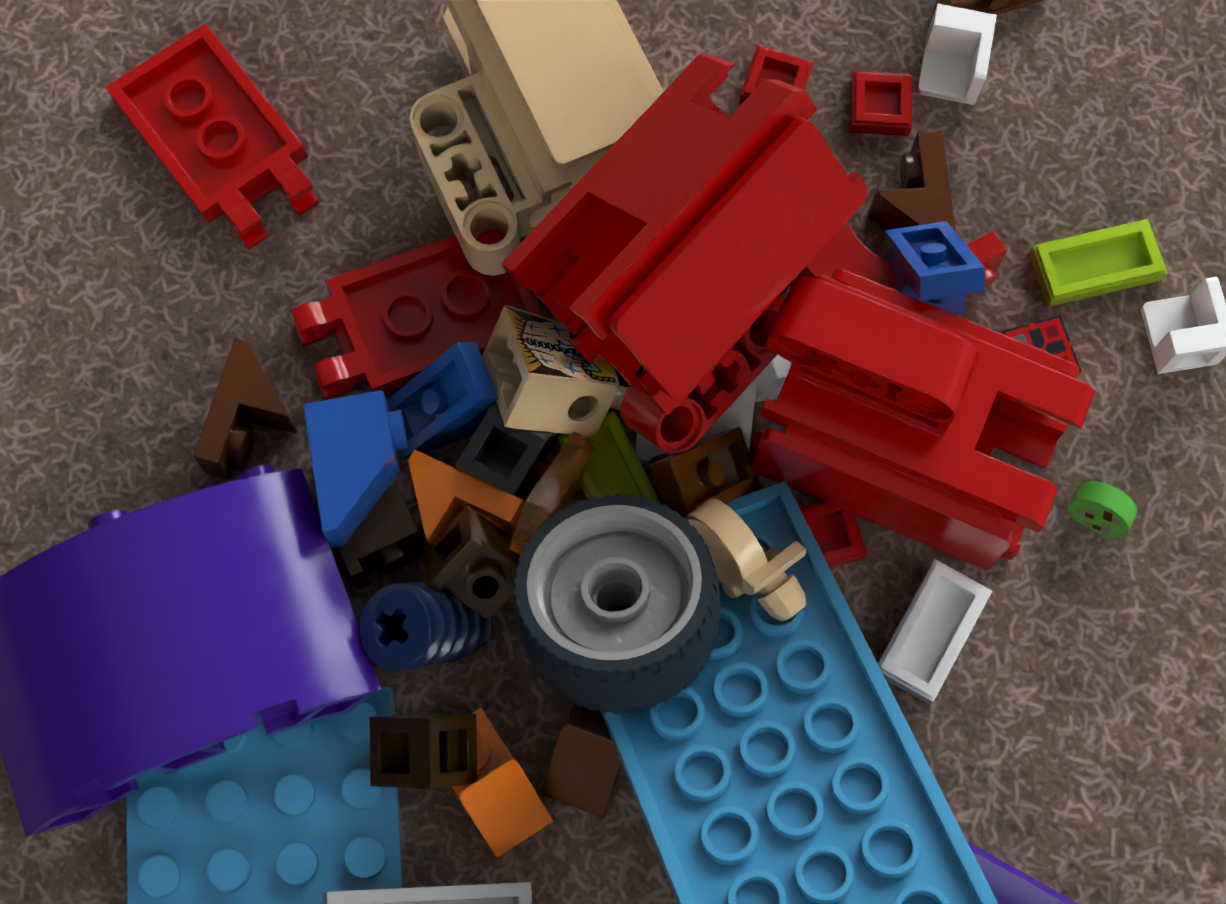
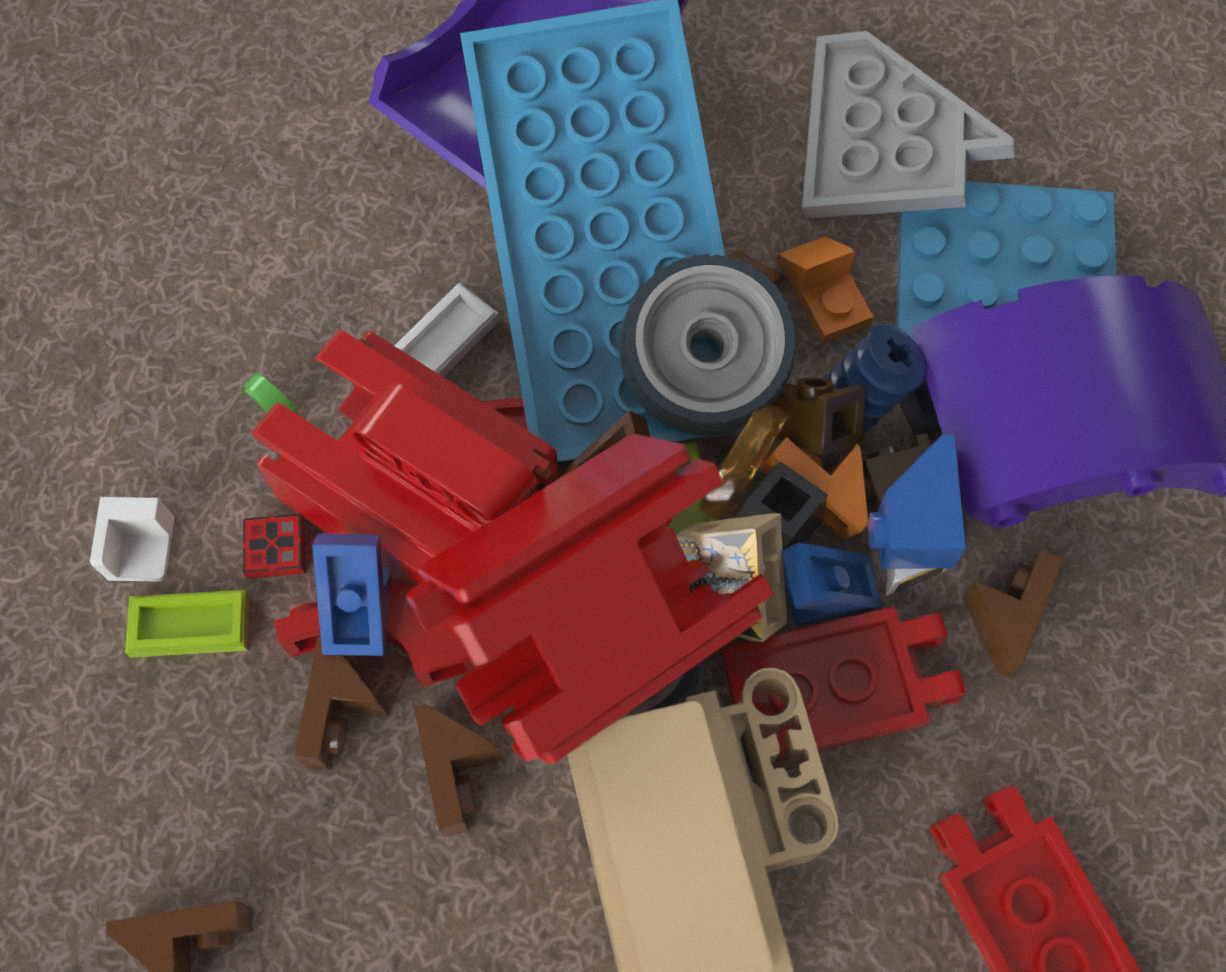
camera: 165 degrees left, 5 degrees down
dark brown brick [369,713,478,790] -> none
tan piece [686,499,806,621] -> none
red tile [739,45,814,104] -> none
red tile [850,71,912,136] -> none
white panel [917,4,997,105] -> none

